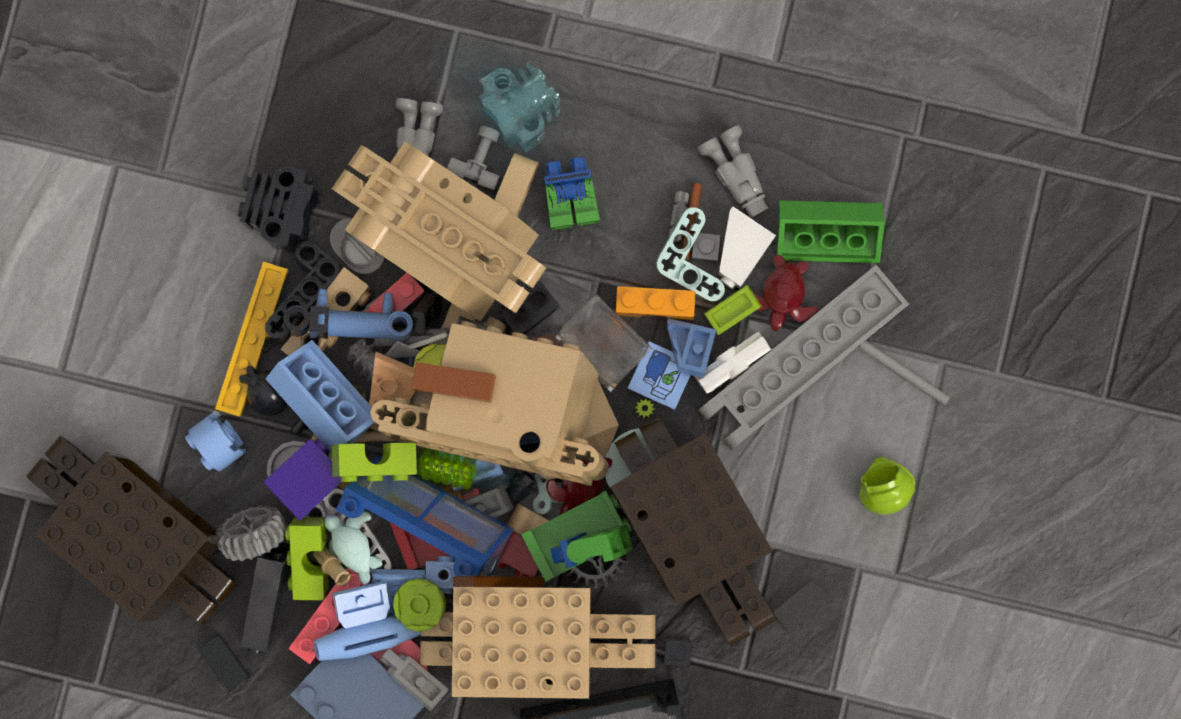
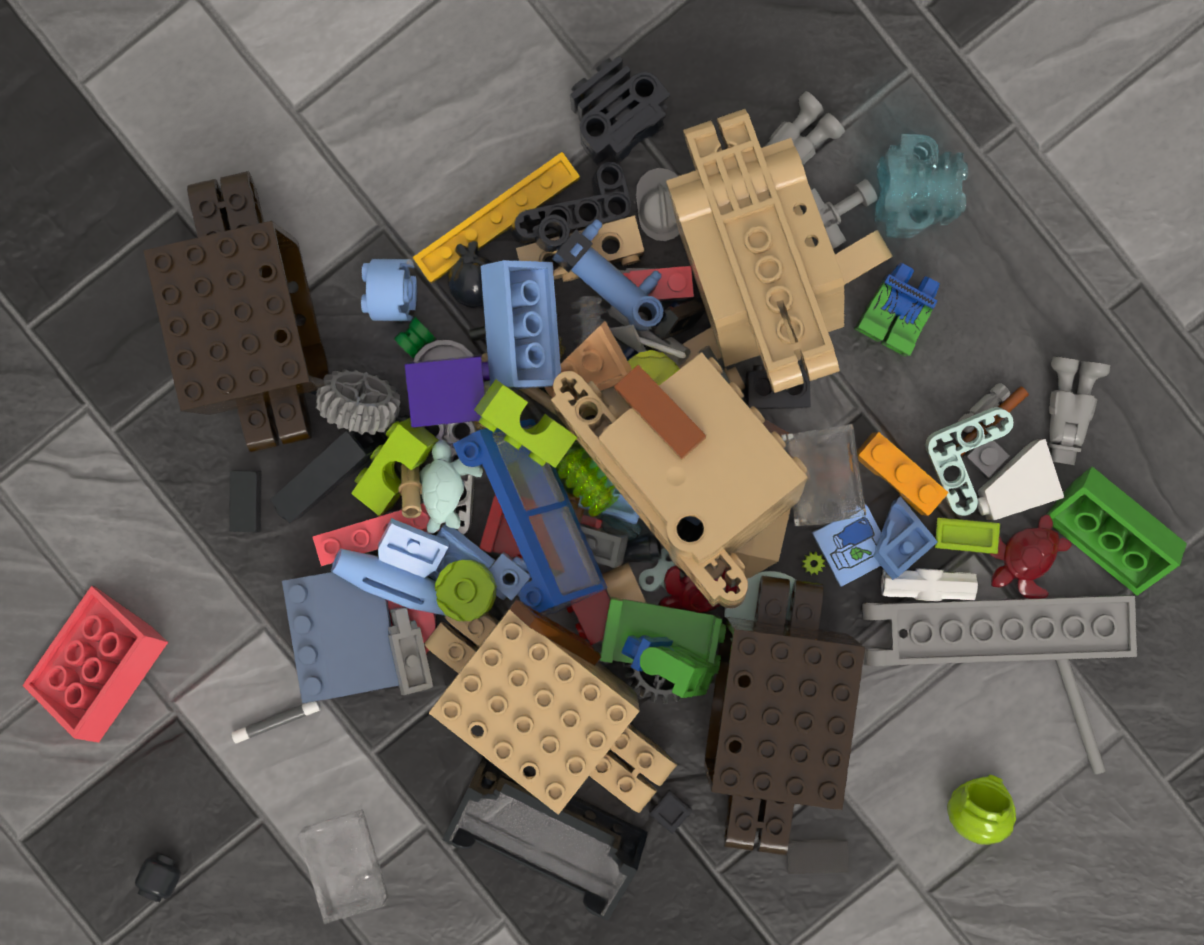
camera: 30 degrees right, 5 degrees up
none -> green wheel [393,317,437,359]

